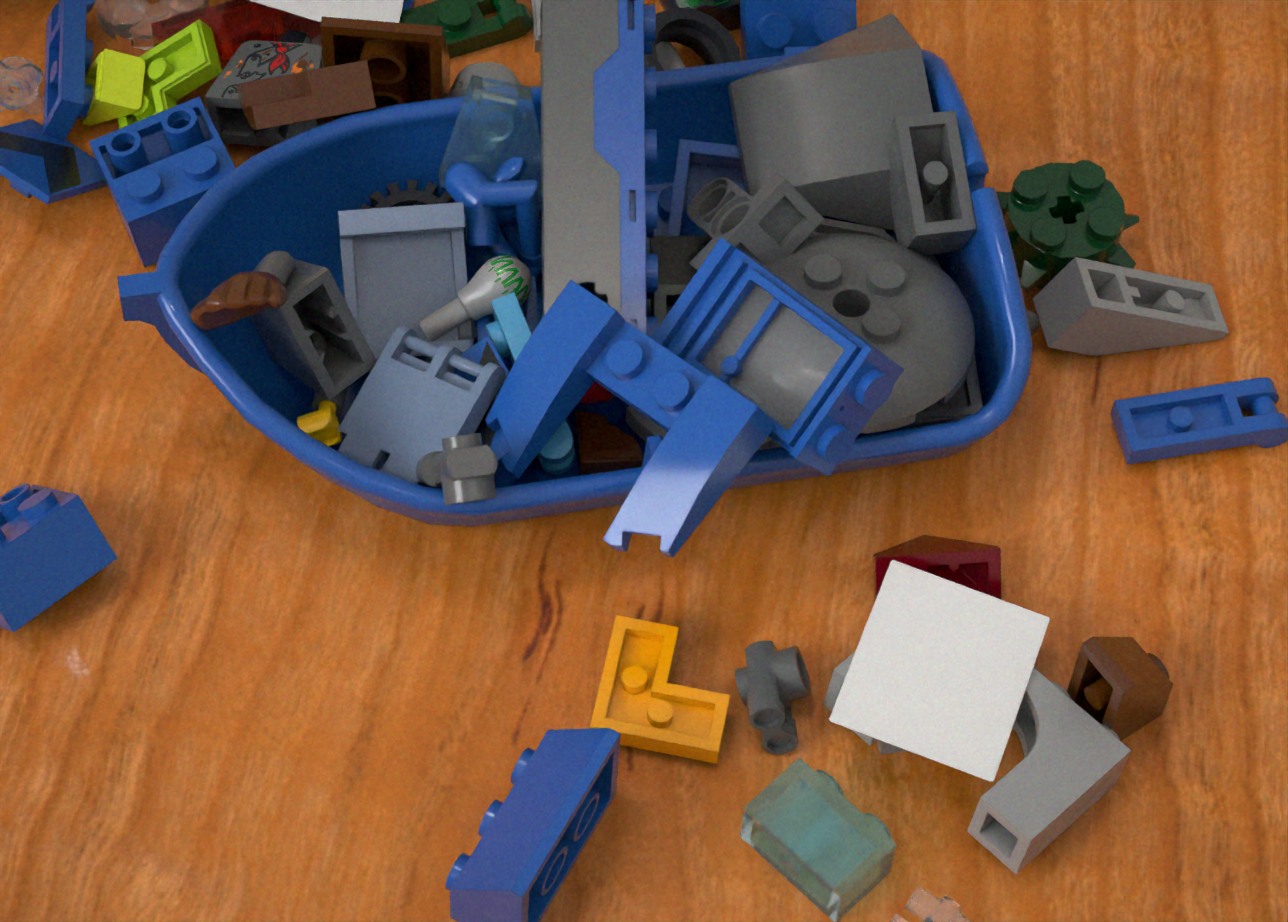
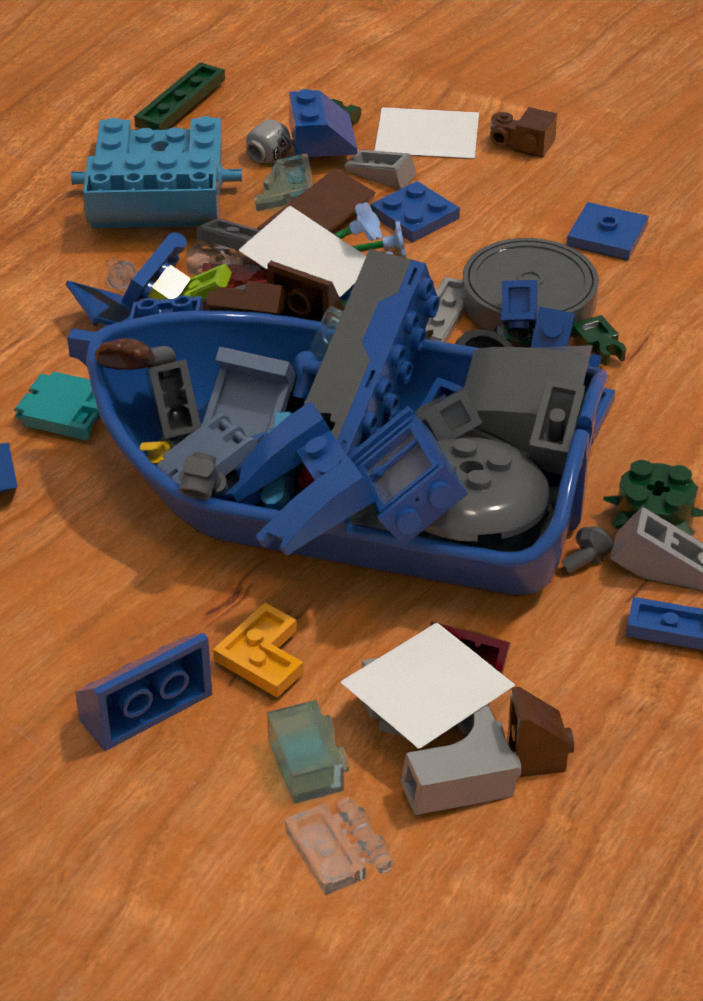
camera: 30 degrees right, 15 degrees down
light grey piece [419,255,532,342] -> none
dark grey plate [735,641,811,754] -> none
none -> teal plate [14,371,101,440]

